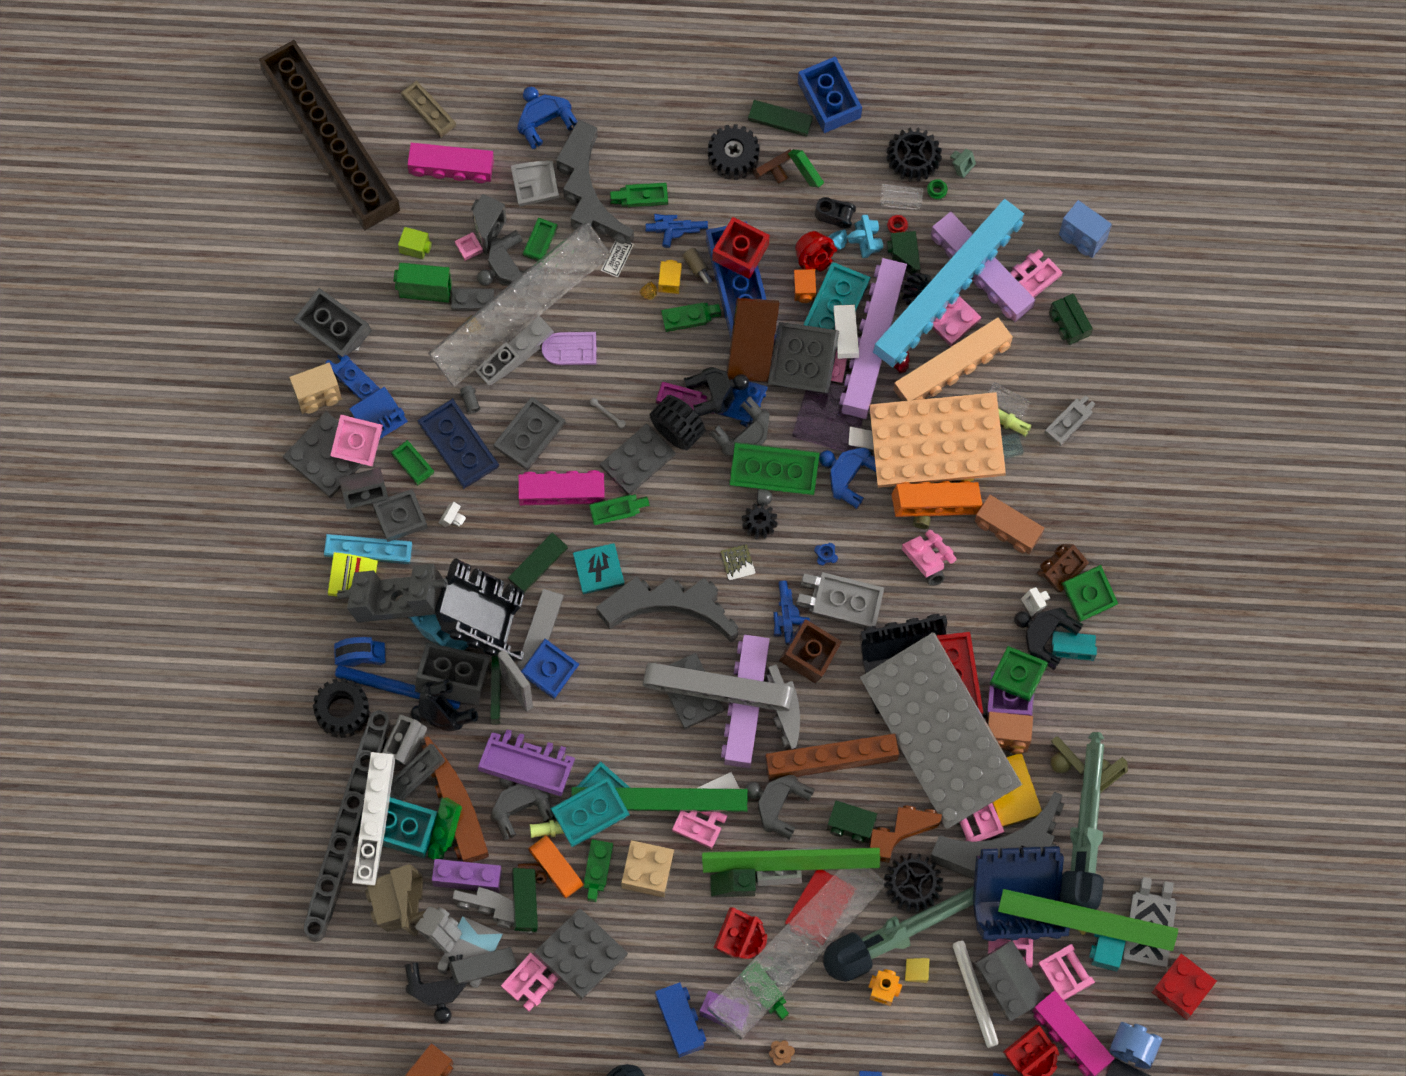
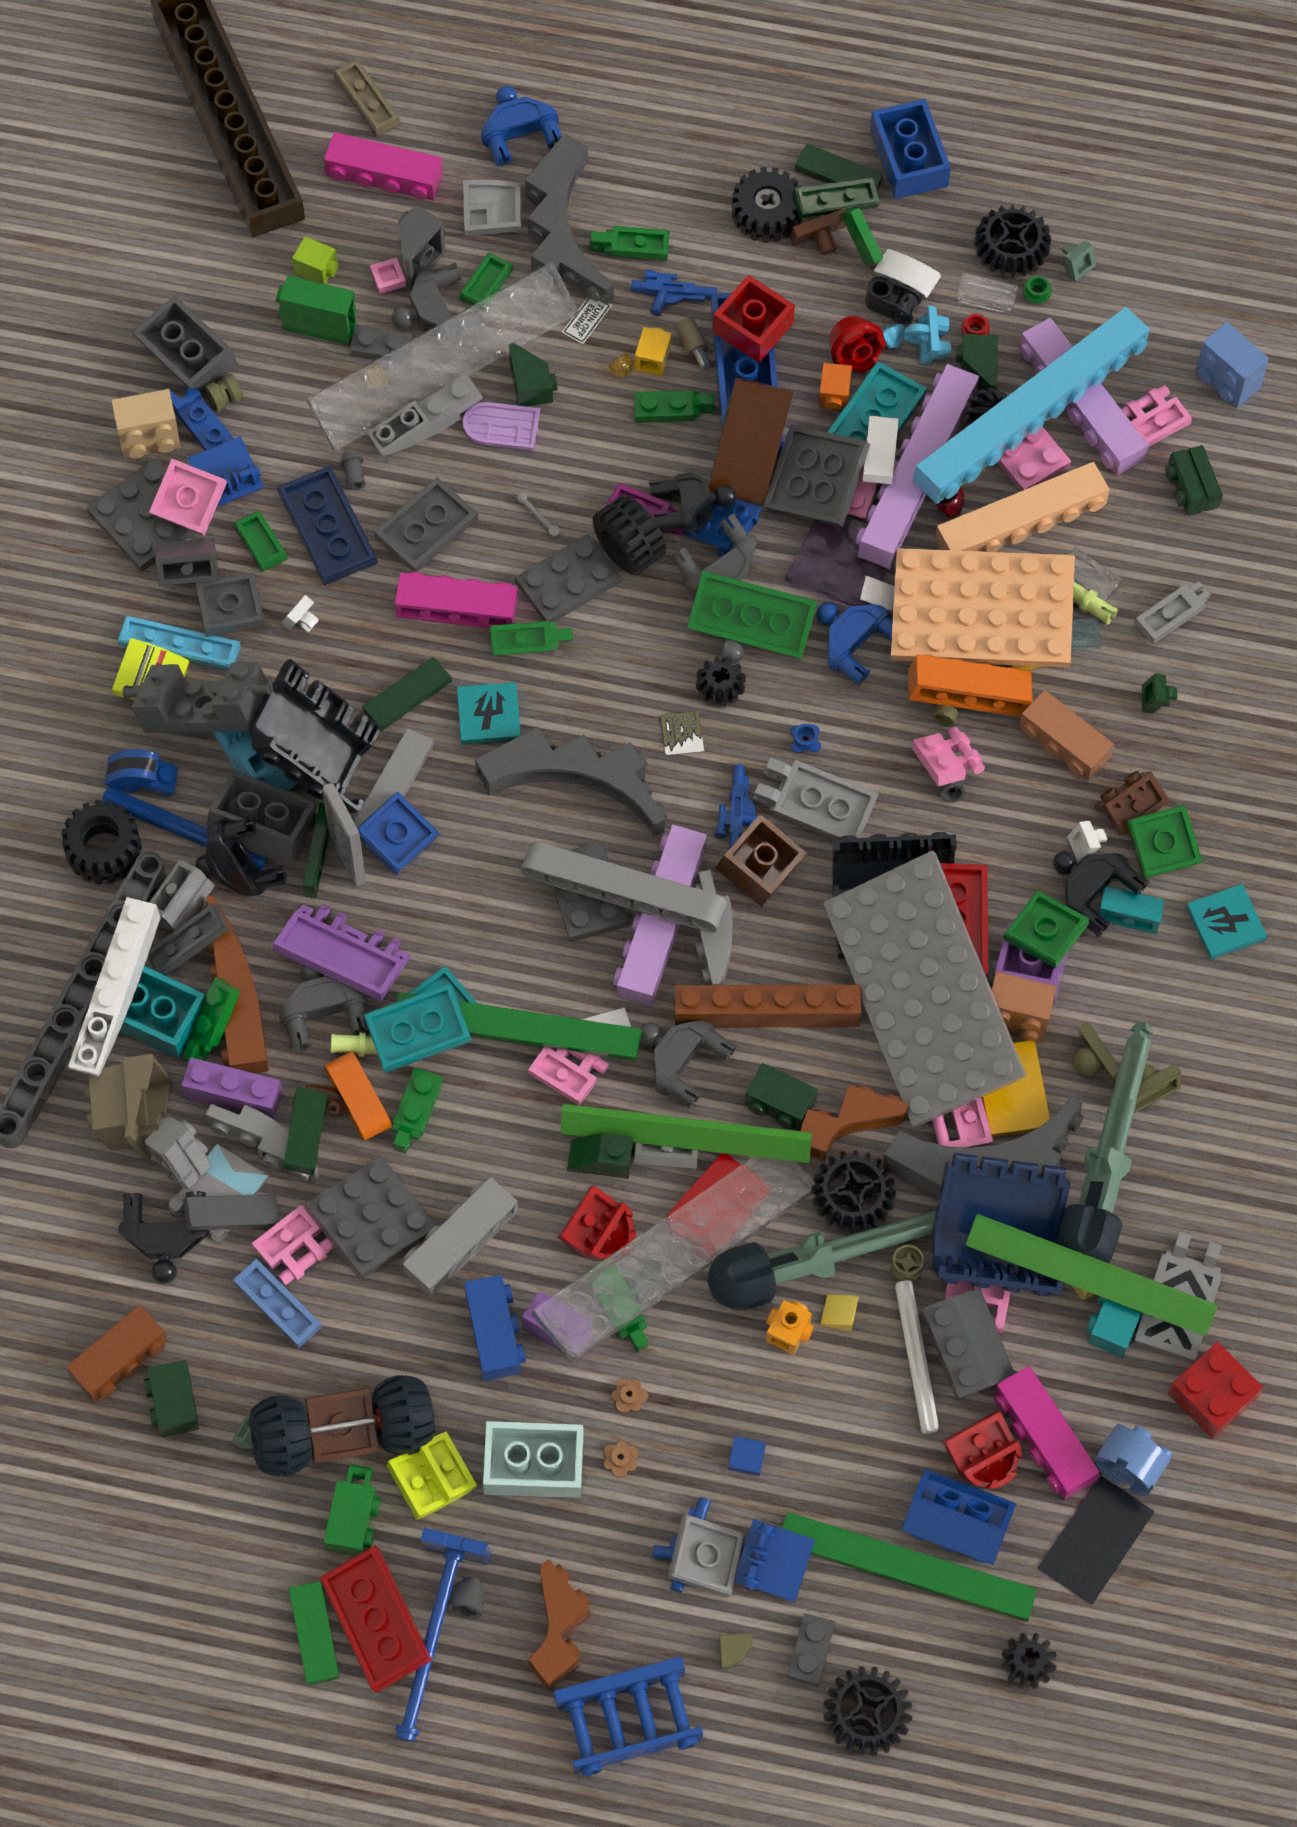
camera: 10 degrees right, 5 degrees down
tan brick [621,840,674,898] -> none
bright pink plate [1038,944,1095,1001] -> none
none -> olive wheel [204,373,243,412]
none -> medium blue plate [233,1259,322,1349]
none -> light grey brick [402,1177,519,1299]
none -> dark green slope [508,343,558,407]
none -> dark green tile [792,177,880,218]
none -> white slope [874,249,941,298]
none -> olive wheel [891,1245,924,1283]
none -> dark green tile [1142,673,1177,714]
none -> teal tile [1186,884,1267,960]

